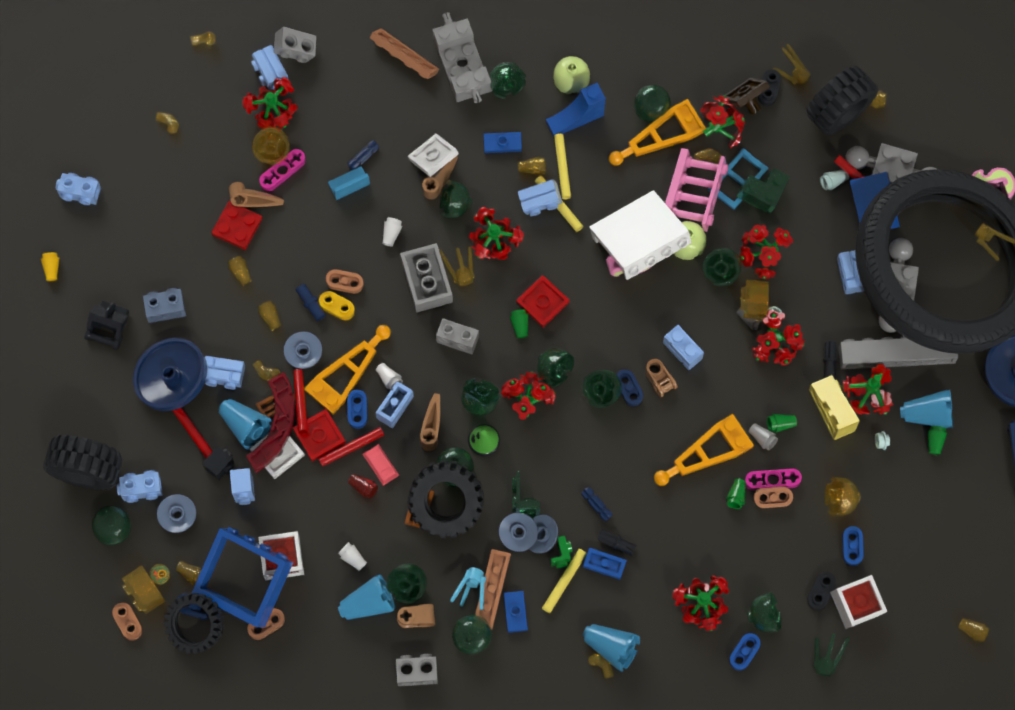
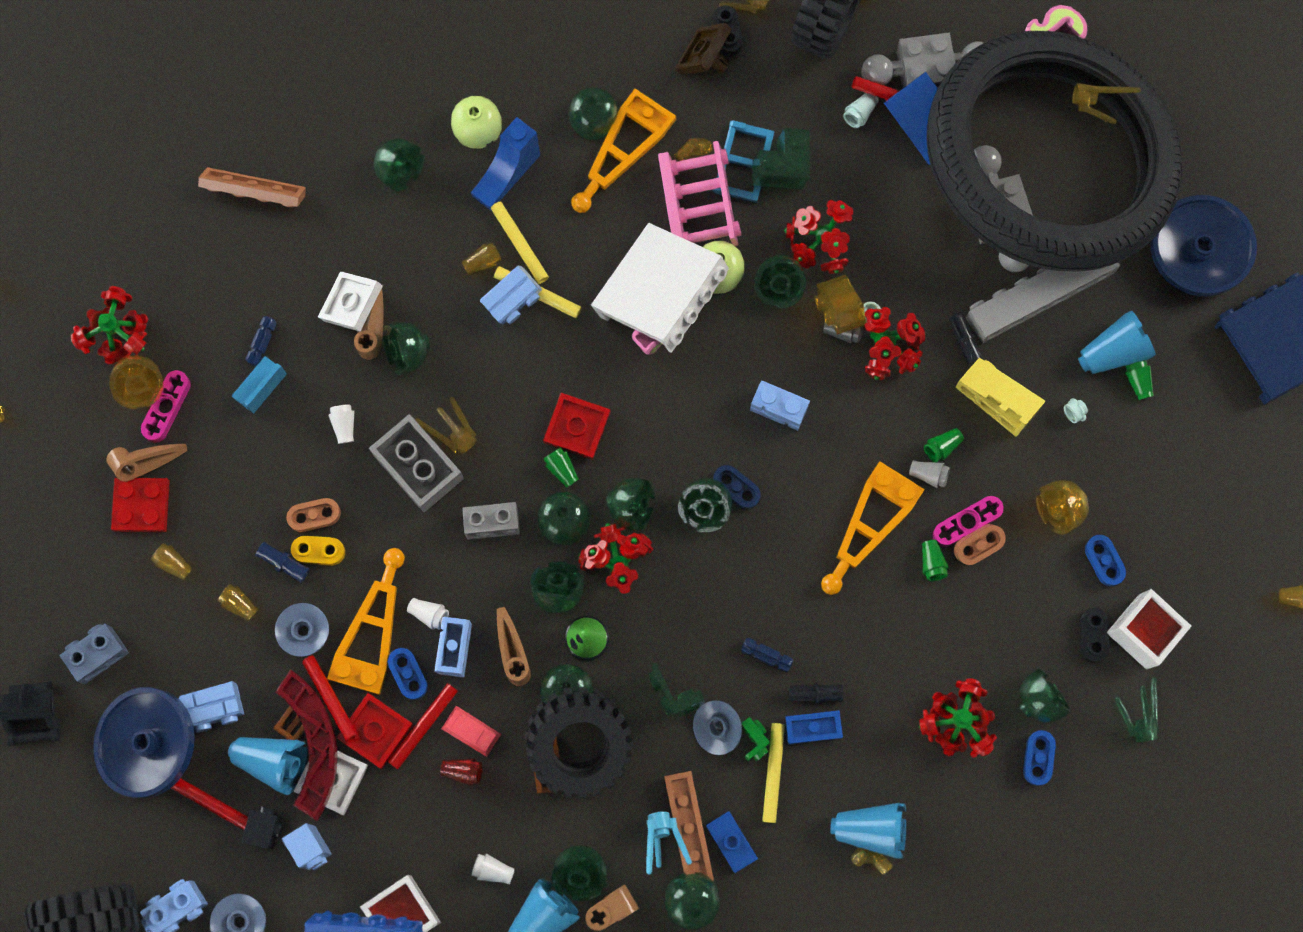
camera: 25 degrees left, 5 degrees up
light blue brick [251,45,288,90] -> none
clear yellow arm [253,360,281,380] -> none
light grey brick [274,27,316,63] -> none
light grey brick [433,12,492,103] -> none
red plant [469,207,524,260] -> none
blue plate [484,132,522,153] -> none
sand blue dish [499,513,538,552] -> none
medium nougat piece [645,359,678,398] -> none
red plant [700,95,745,149] -> none
light blue brick [837,250,864,294] -> none
red plant [841,364,894,415] -> none
none -> clear green cylinder [537,492,590,545]

